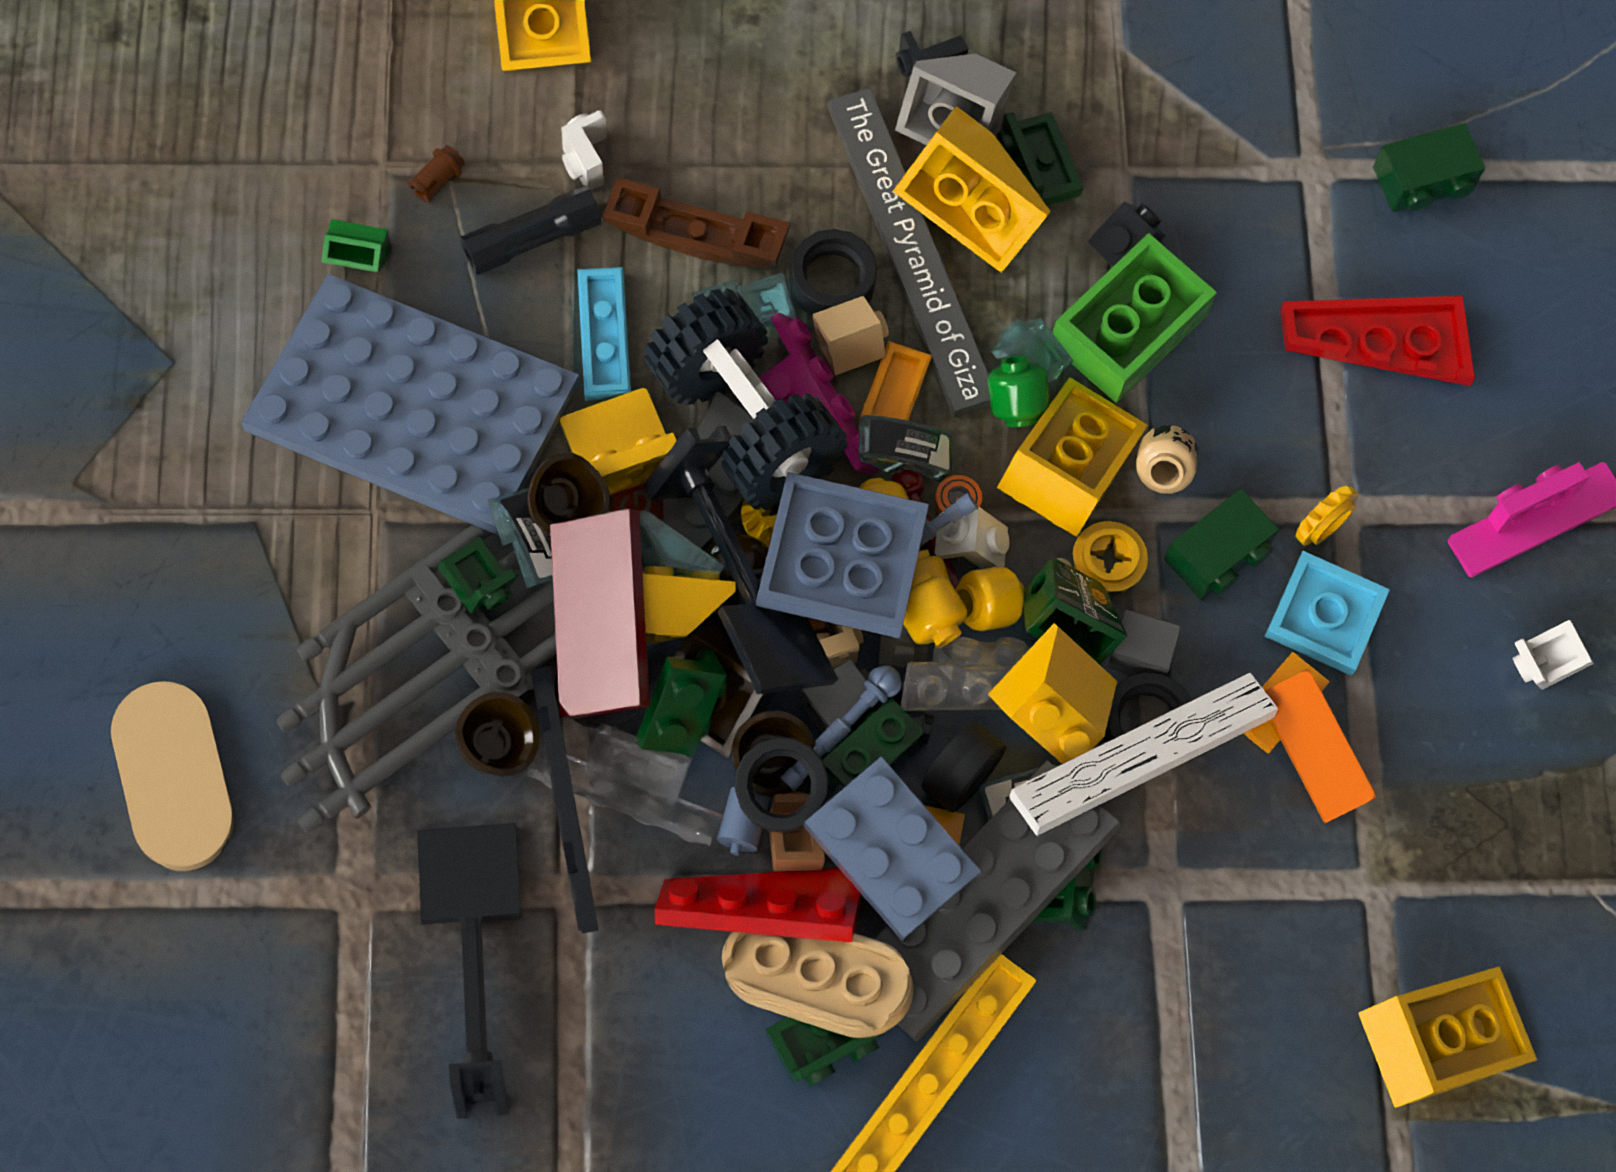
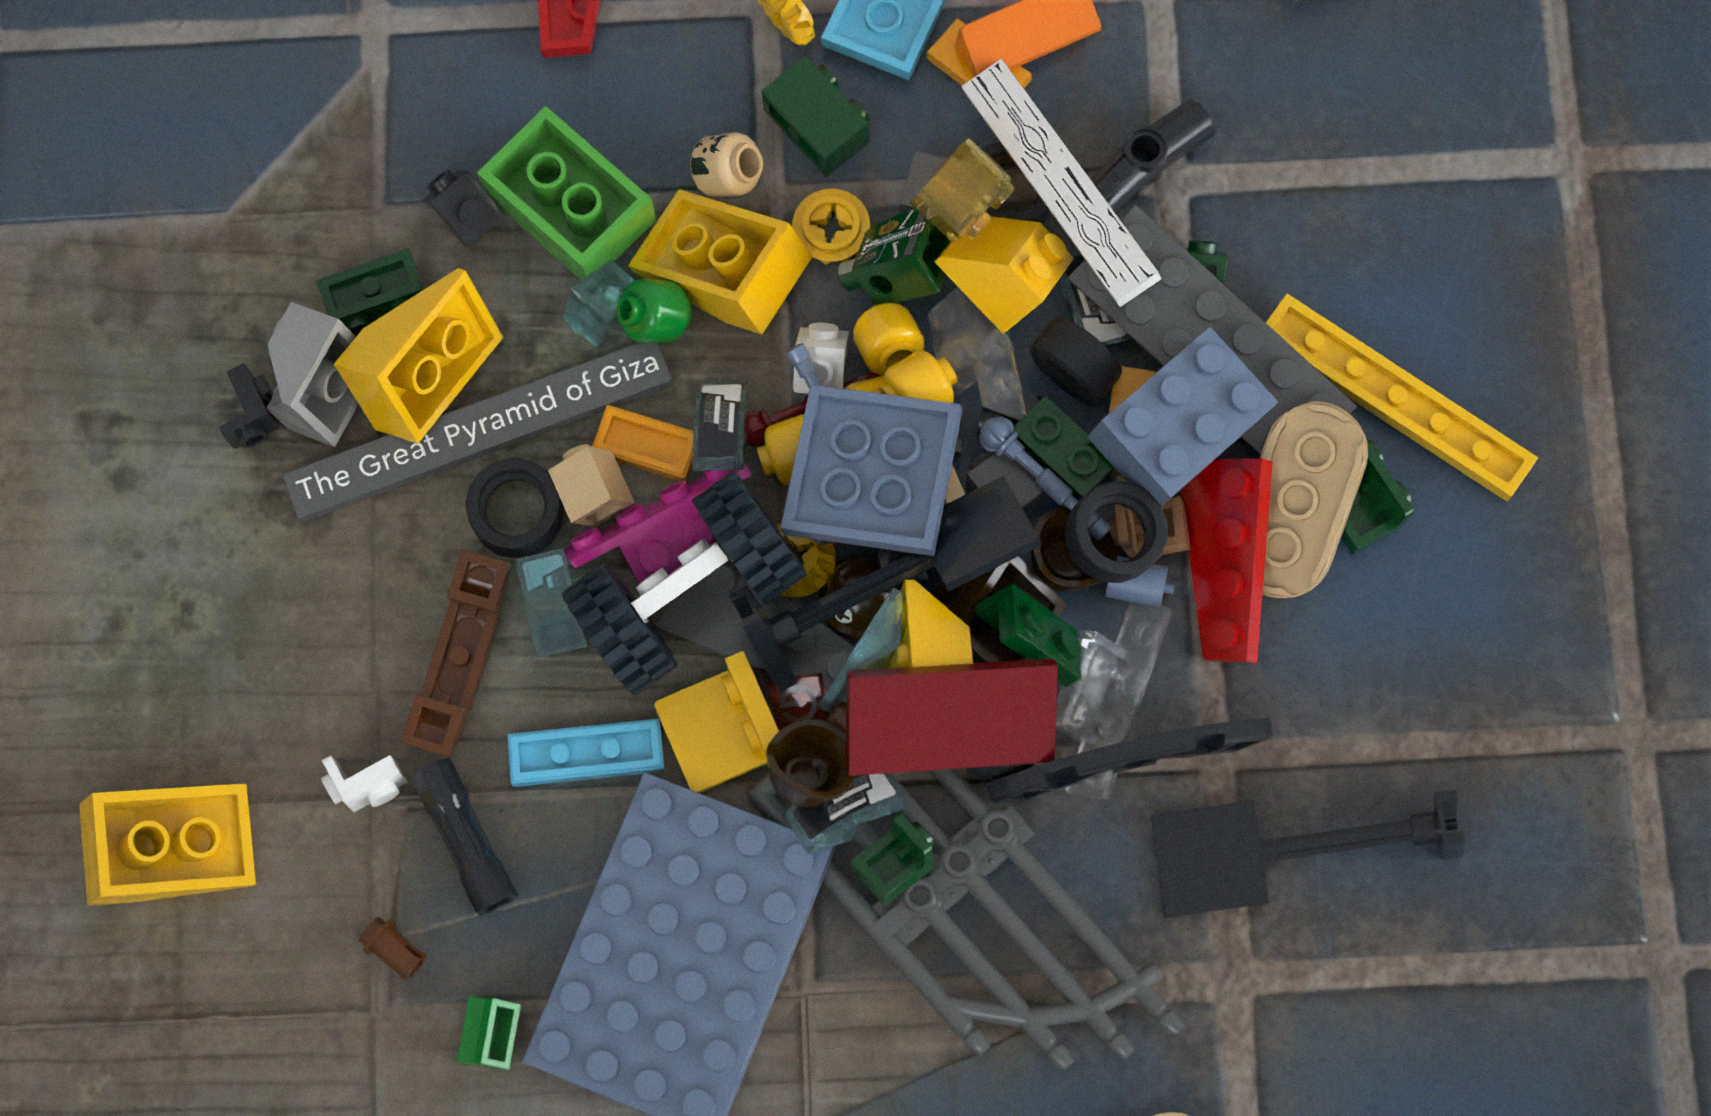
camera: 80 degrees left, 5 degrees up
dark brown helmet [455,692,539,777] -> none
orange tile [934,475,982,515] -> none
none -> clear yellow brick [910,136,1015,243]
none -> black piece [1090,98,1216,215]

